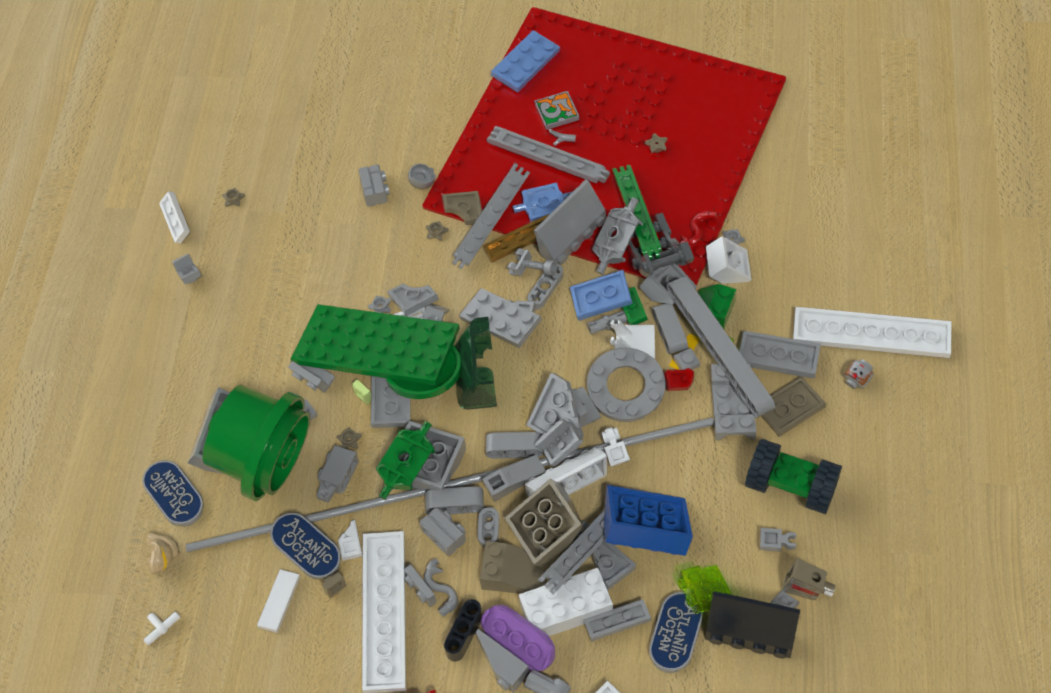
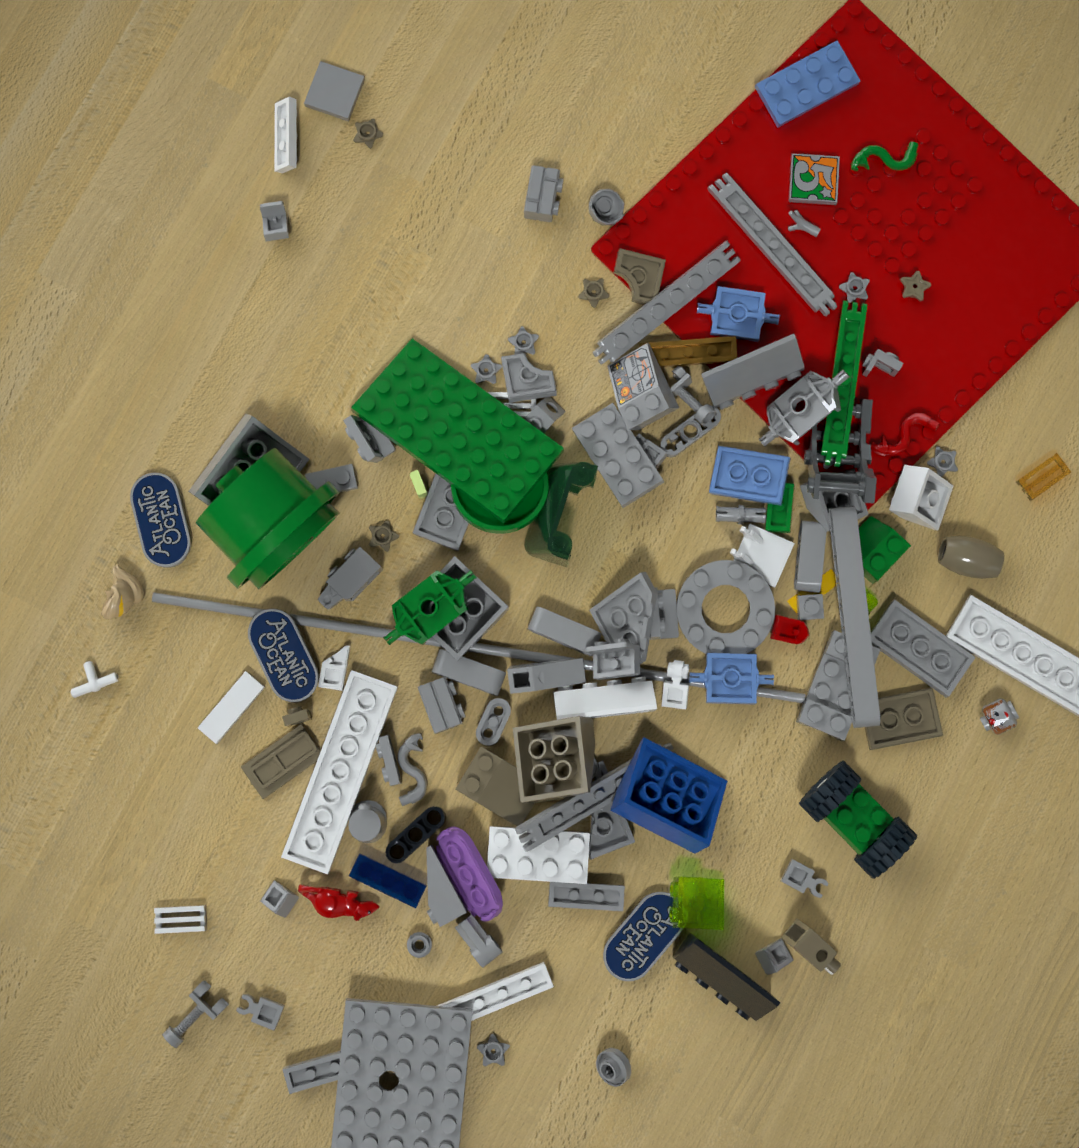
camera: 20 degrees right, 25 degrees up
none -> dark tan piece [241,724,321,799]
none -> light grey tile [304,61,365,122]
none -> light grey hat [348,800,387,844]
none -> clear blue plate [349,853,427,909]
none -> light grey plate [508,326,539,355]
none -> light grey slope [607,343,679,430]
none -> medium blue plate [689,653,774,705]
none -> light grey plate [839,272,870,303]
none -> green animal [851,142,919,171]
none -> light grey bracket [862,349,903,377]
none -> dark tan piece [938,536,1004,579]
none -> clear yellow tile [1016,453,1071,501]

